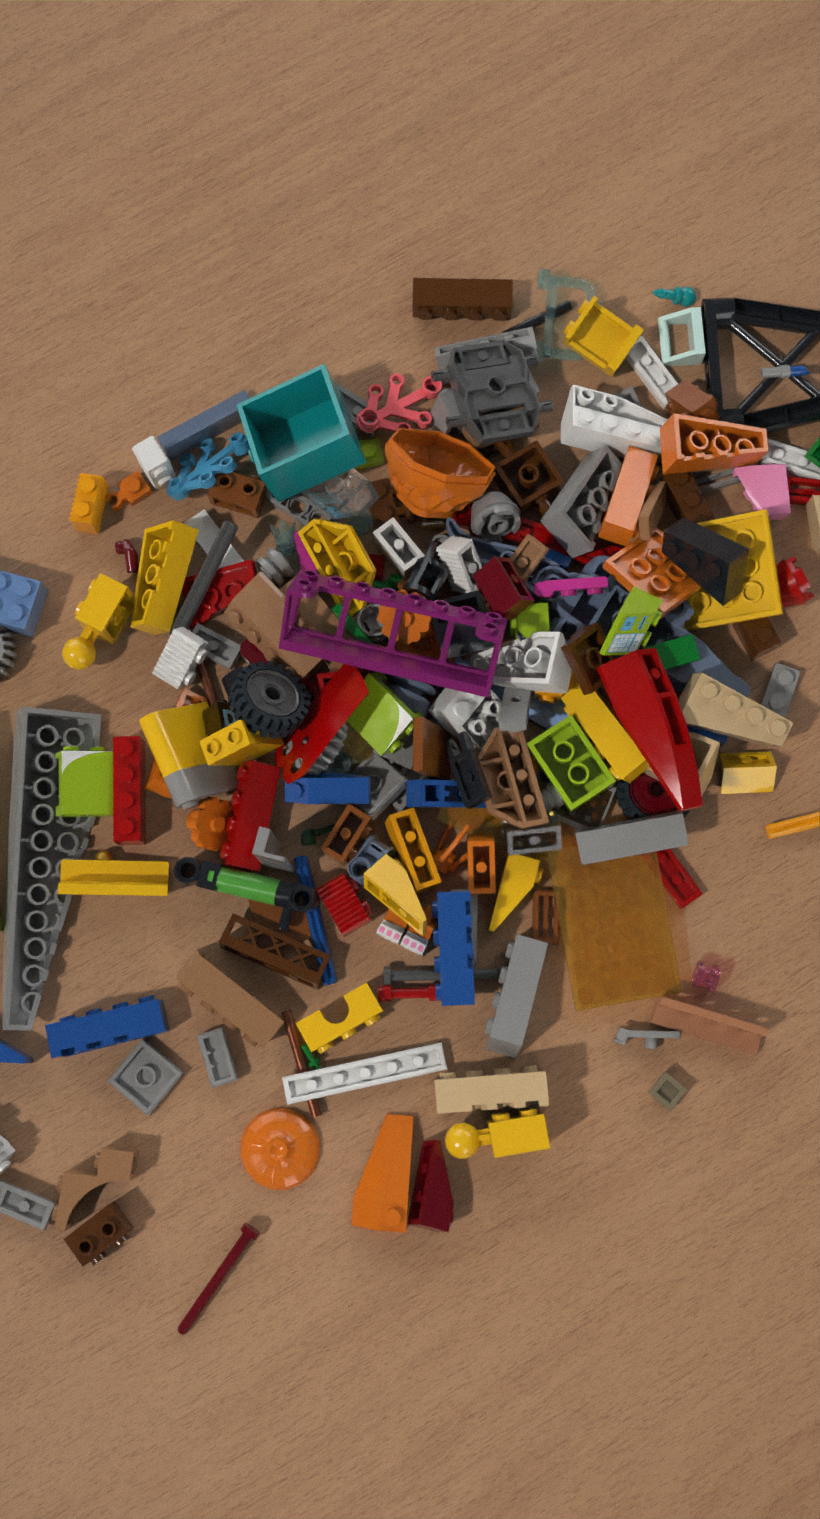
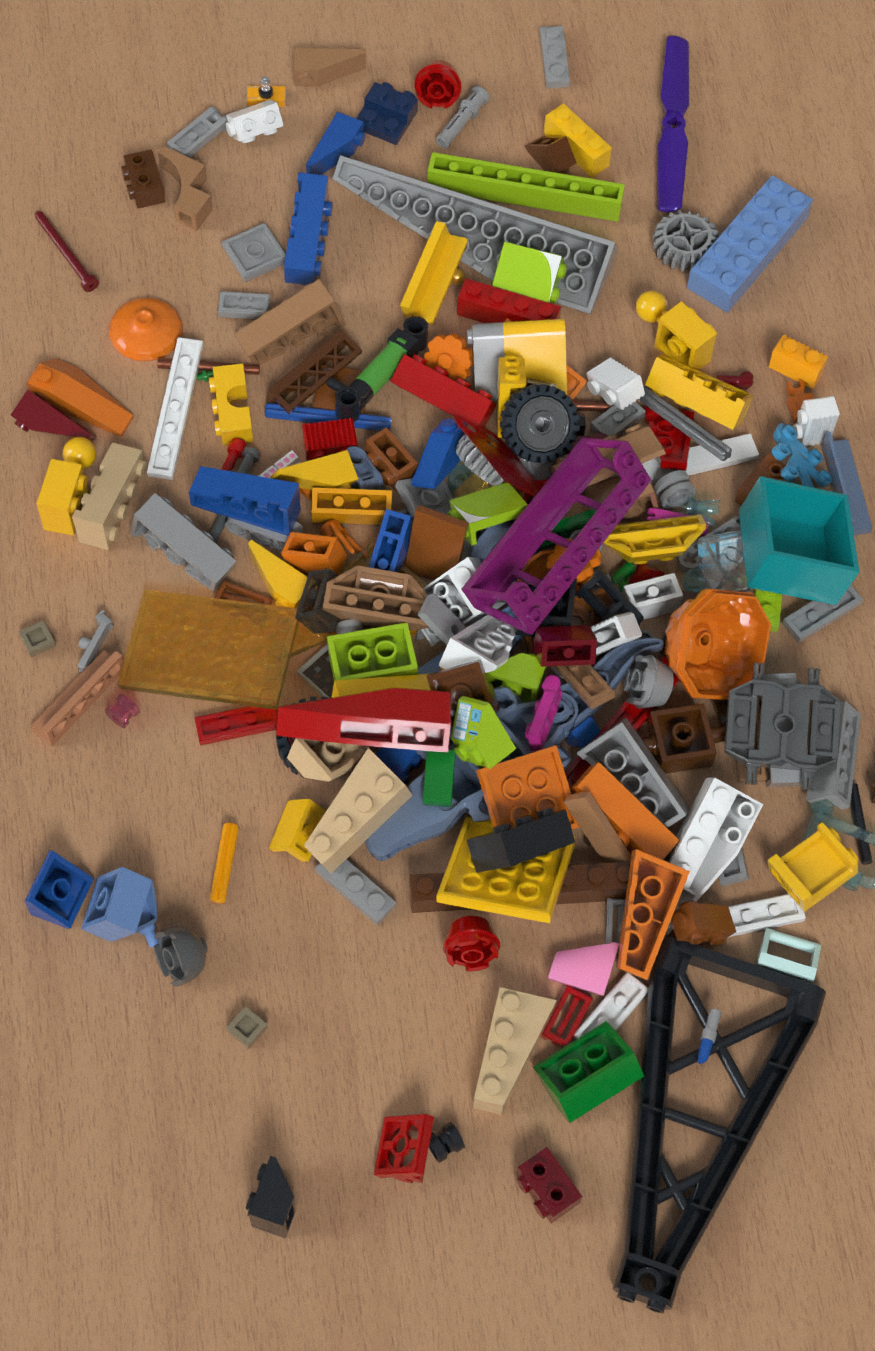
camera: 105 degrees right, 15 degrees down
light grey panel [252,826,295,874] -> none
clear green hand [301,824,335,846] -> none
coral plant [356,373,442,433] -> none
black hinge [445,731,493,809] -> none
light grey panel [574,810,688,865] -> none
teal bar [652,286,696,307] -> none

